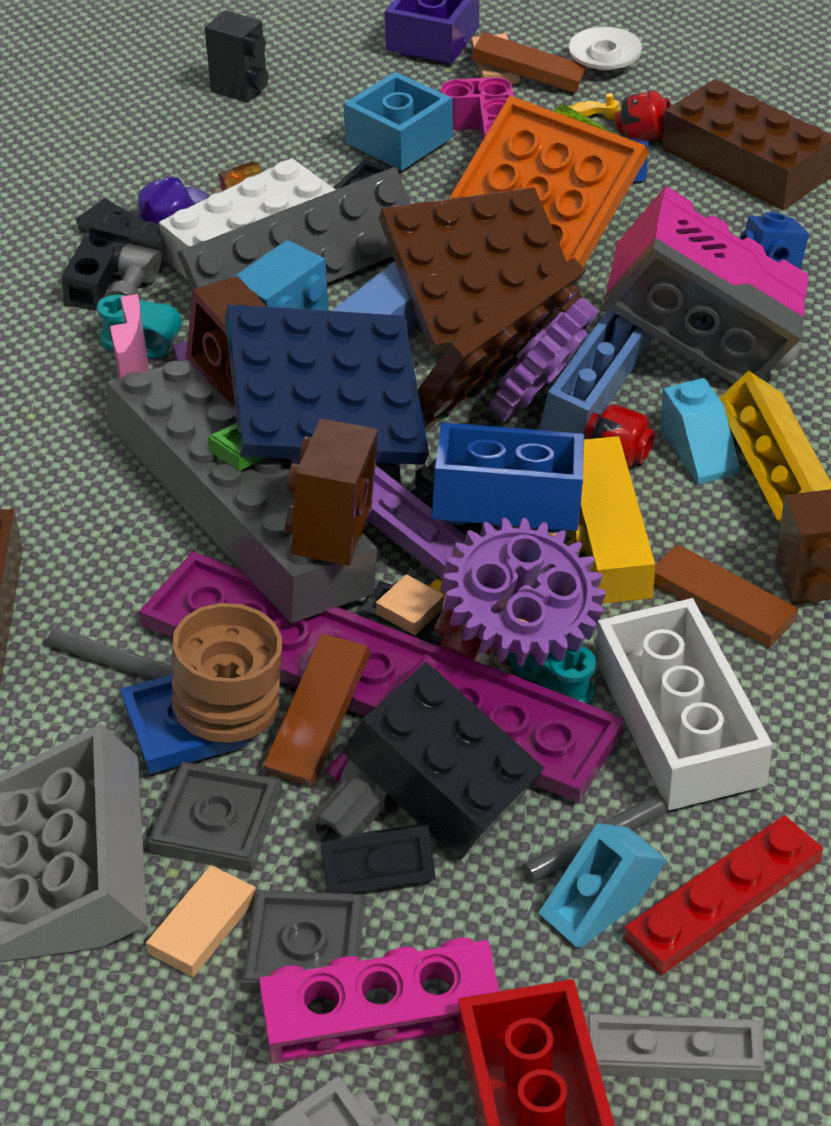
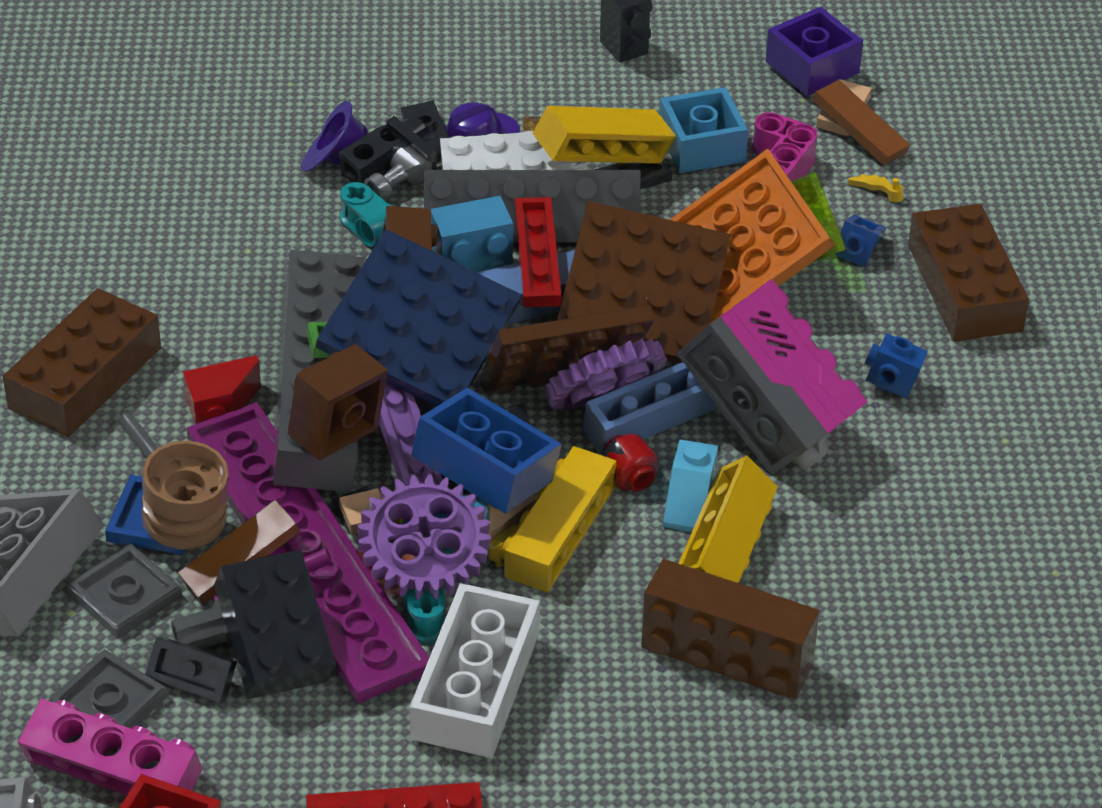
camera: 30 degrees right, 0 degrees up
bright pink slope [110,294,149,379] -> none
light nougat tile [146,865,256,977] -> none
dark grey bar [522,794,667,883] -> none
medium azure slope [539,823,667,947] -> none
white dish [569,27,642,71] -> none
red head [615,90,672,142] -> none
dark orange tile [654,544,798,648] -> none
none -> red slope [183,355,261,424]
none -> dark purple piece [301,101,368,172]
none -> red plate [515,197,561,308]
none -> yellow brick [532,106,676,163]

